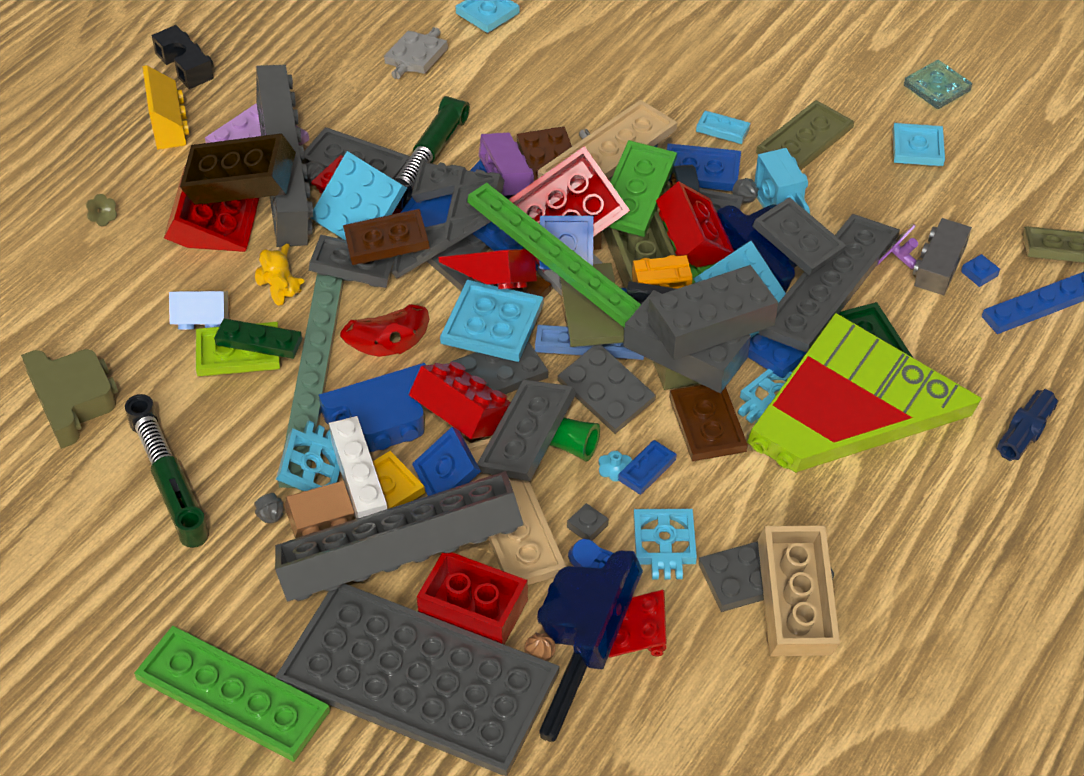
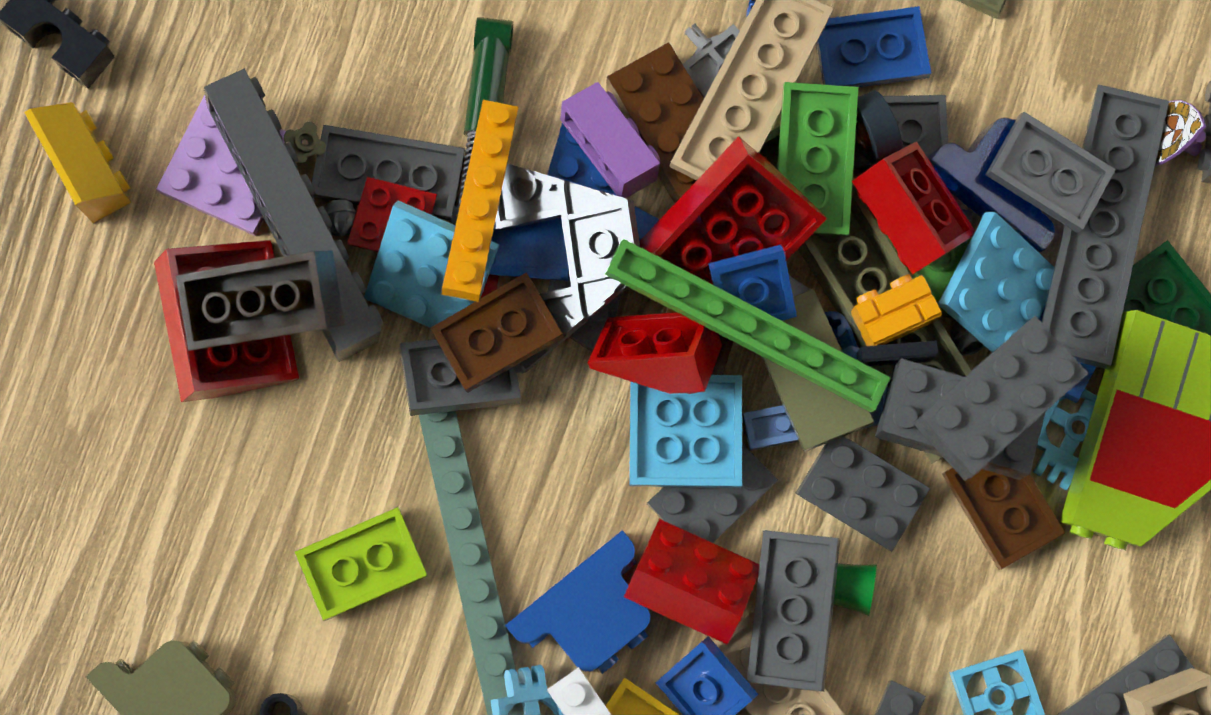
camera: 20 degrees left, 30 degrees up
olive plant [86,194,117,226] -> none
light blue brick [169,291,229,330] -> none
dark green plate [214,318,302,359] -> none
yellow animal [255,243,305,306] -> none
red piece [340,304,430,357] -> none
medium azure plant [598,451,632,482] -> none
blue plate [618,440,677,495] -> none
dark grey plate [733,178,759,203] -> none
medium azure brick [755,148,810,214] -> none
none -> olive plate [284,122,326,163]
none -> light orange plate [441,100,518,302]

